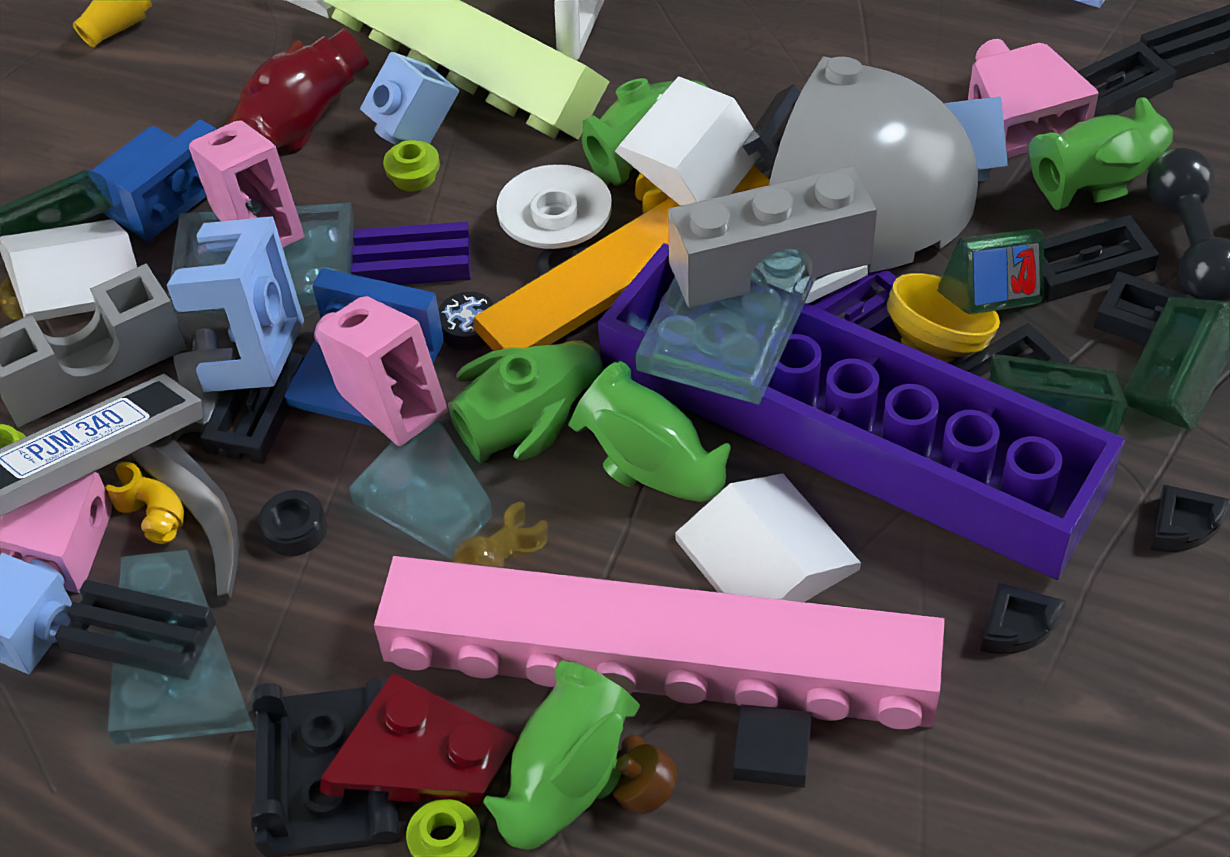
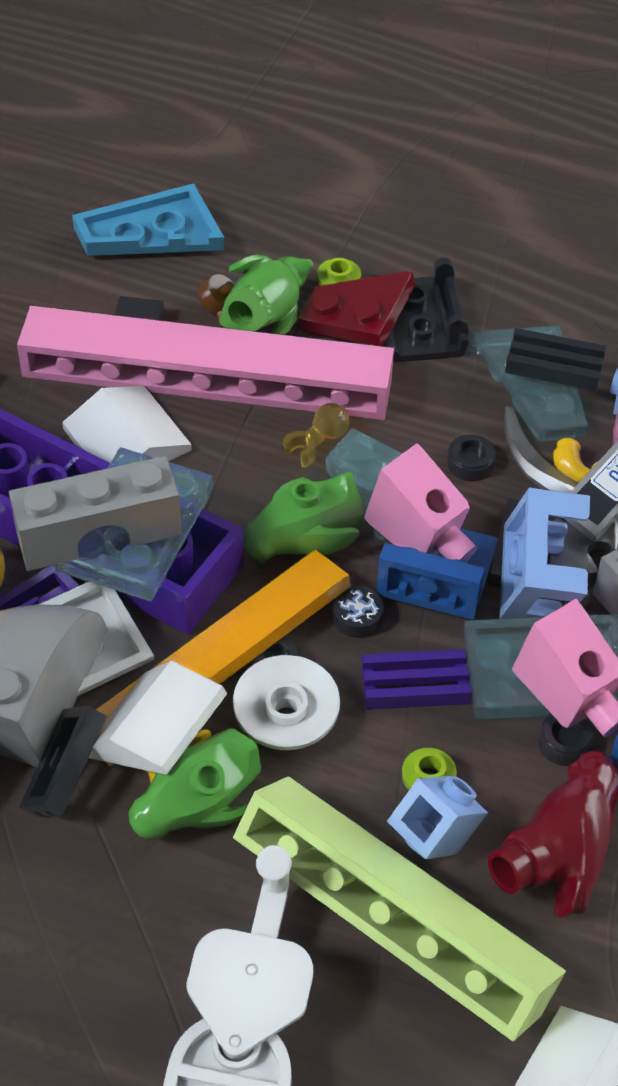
camera: 175 degrees right, 0 degrees up
bright green animal [568,361,731,502] -> none

